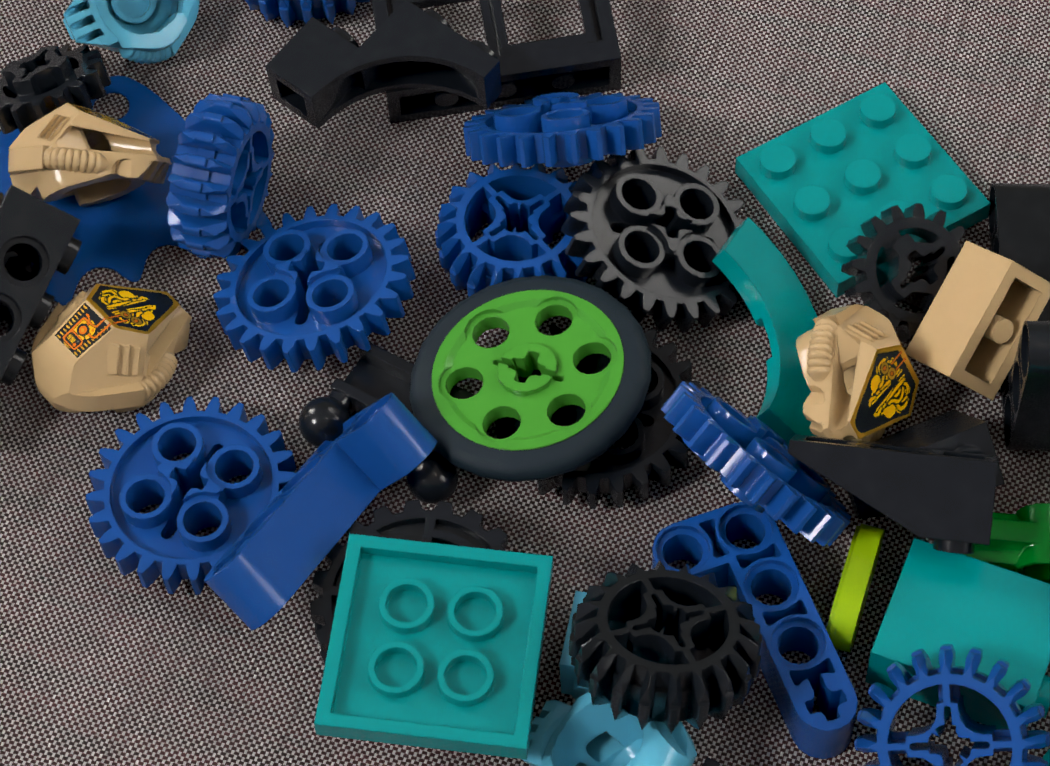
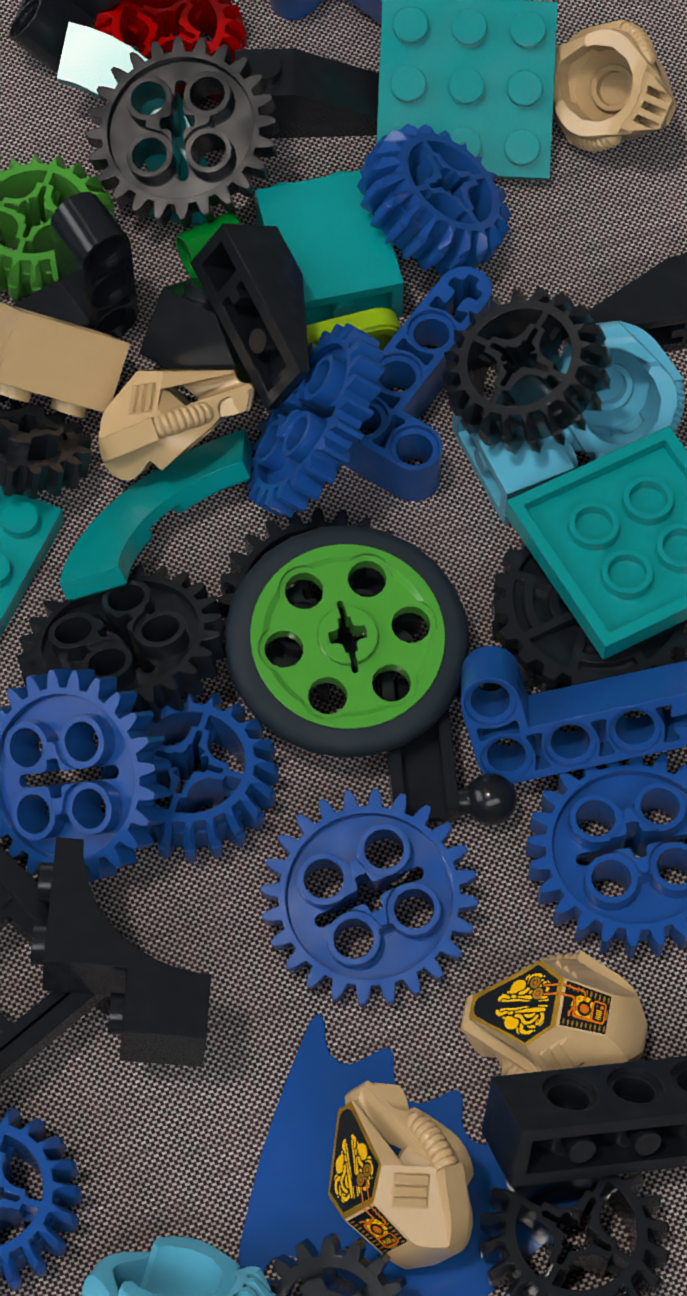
camera: 130 degrees left, 5 degrees up
blue gear [165,93,275,258] -> none

